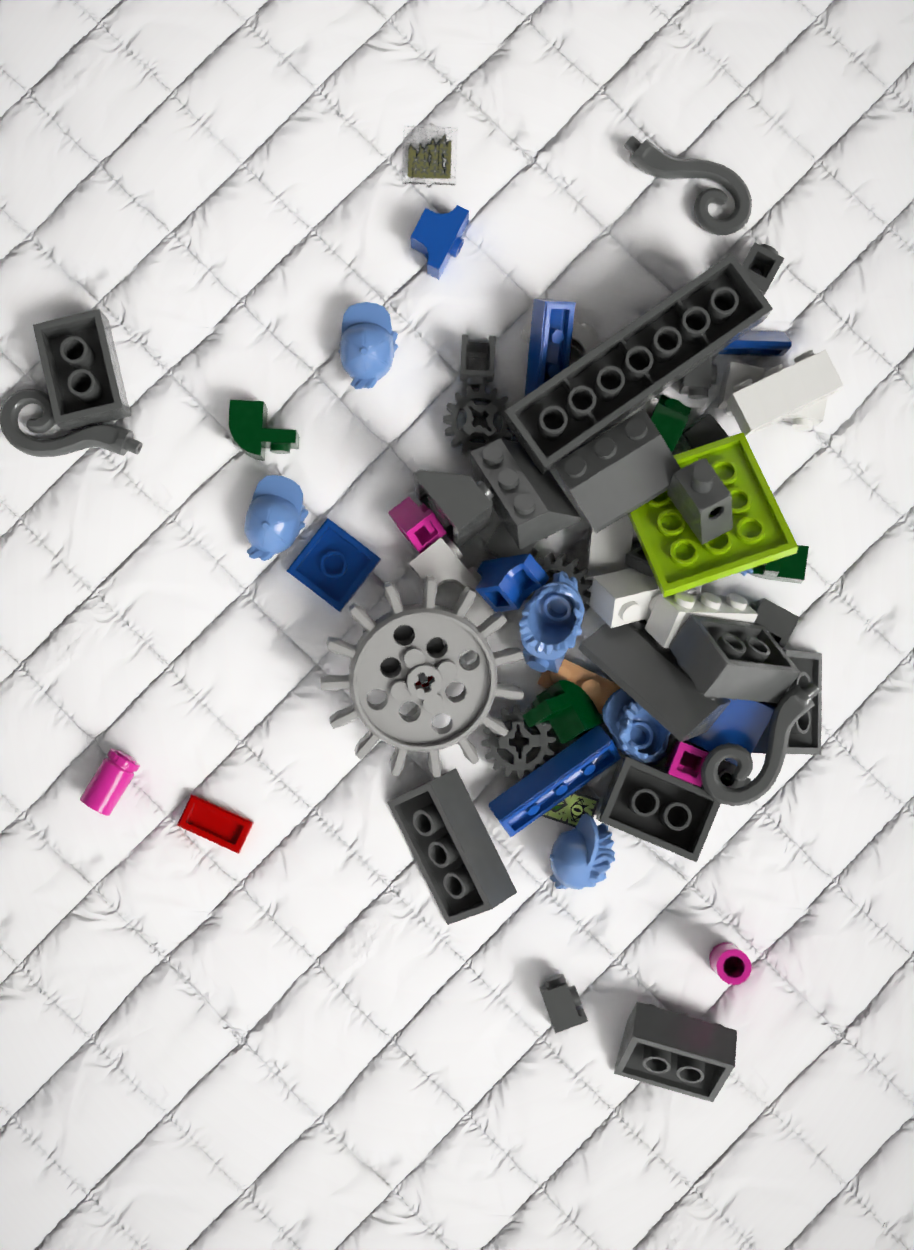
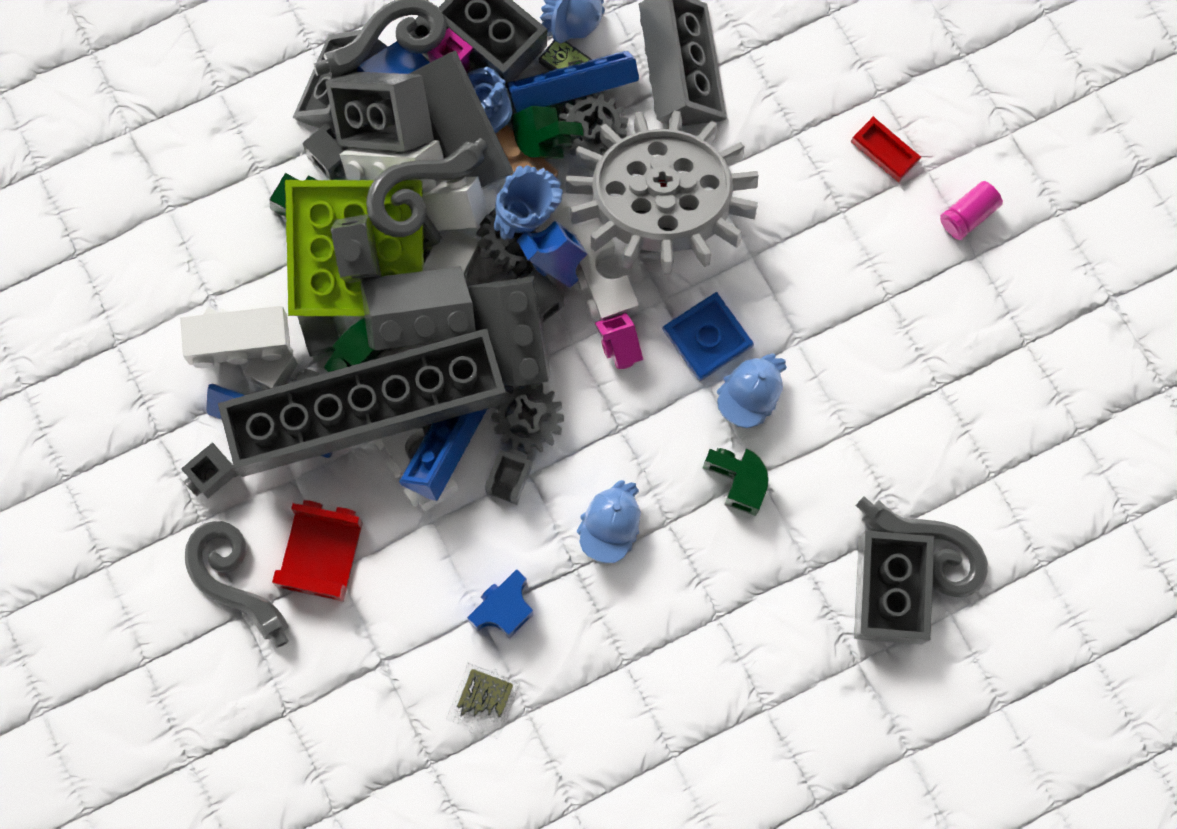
camera: 160 degrees left, 10 degrees down
dark grey slope [413,470,494,548] -> none
none -> red panel [272,500,363,602]
none -> dark grey plant [366,138,488,237]

